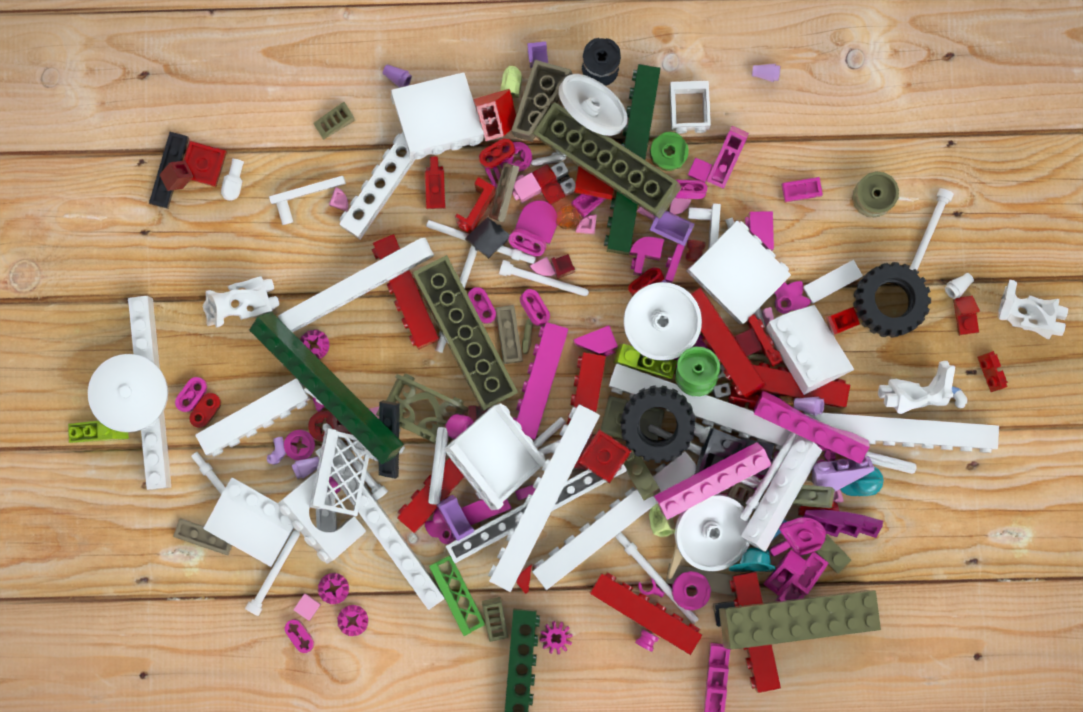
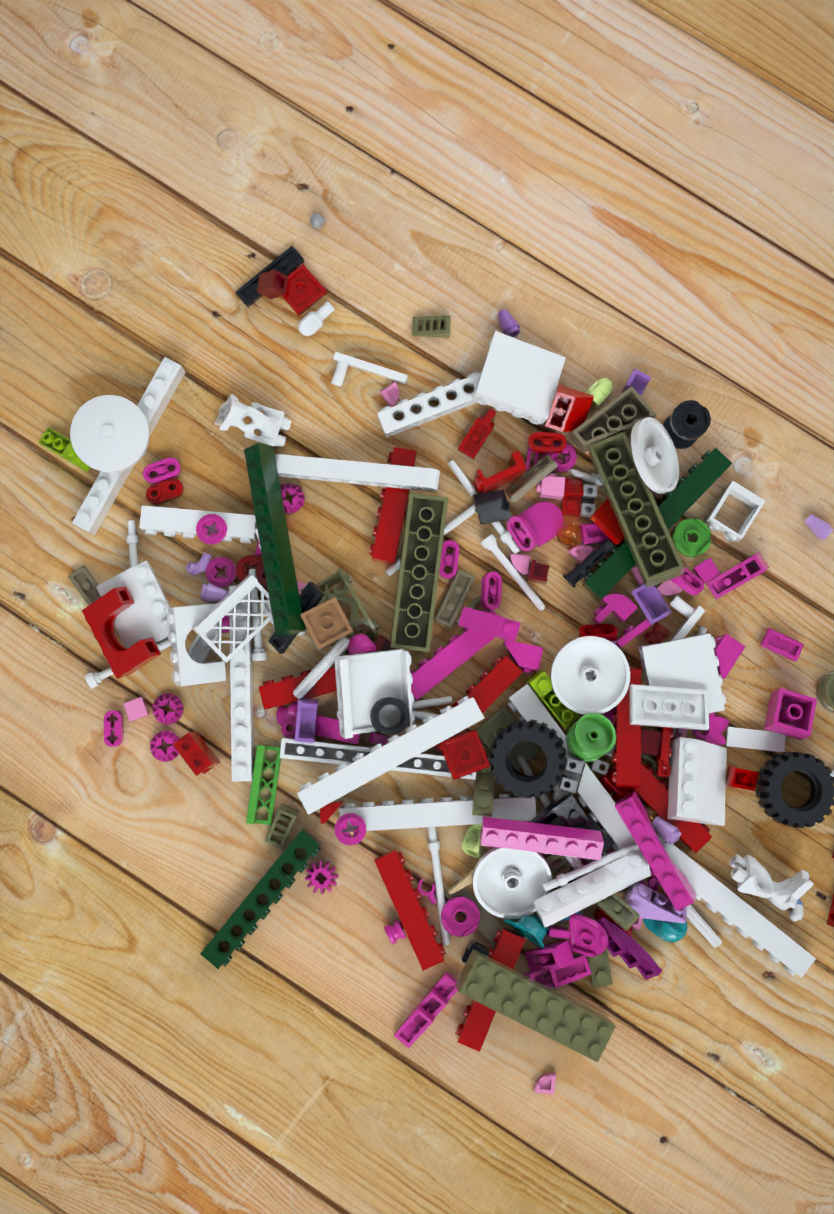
camera: 30 degrees right, 0 degrees up
none -> red arch [82,586,161,679]
none -> red panel [173,732,220,776]
none -> dark pink gear [196,514,228,545]
none -> medium nougat plate [300,597,353,650]
none -> light grey hinge [310,212,326,229]
none -> dark pink gear [335,813,366,845]
none -> black tyre [370,697,410,735]
none -> dark pink slope [458,607,521,643]
none -> bright pink tile [534,1072,556,1095]
none -> flat silver piece [558,758,586,794]
none -> black pin [563,538,614,588]
none -> white tile [630,684,709,730]
none -> dark pink brick [764,688,817,740]

